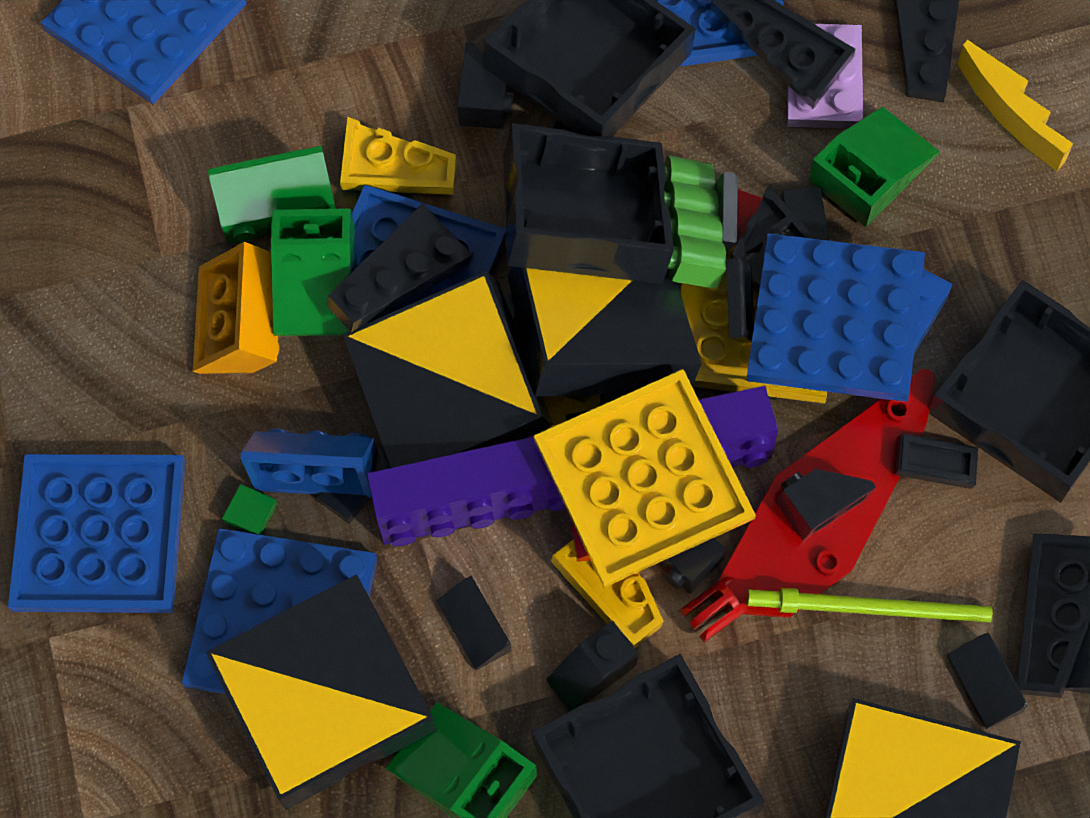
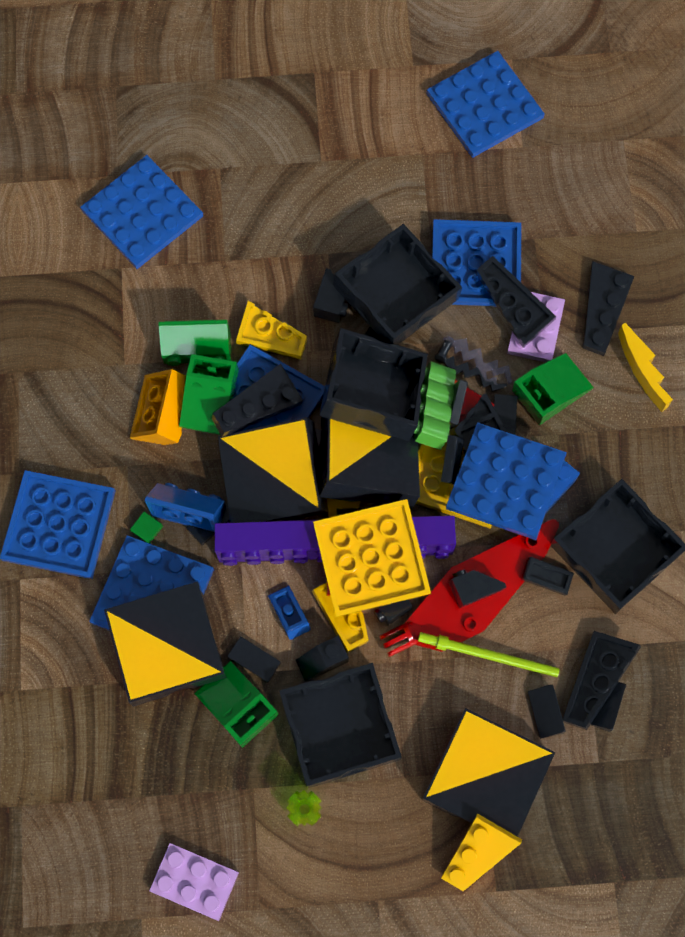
camera: 10 degrees right, 5 degrees up
black slope [437,576,512,671] -> none
none -> black tile [227,636,281,683]
none -> blue slope [268,586,311,640]
none -> piece [434,336,512,392]

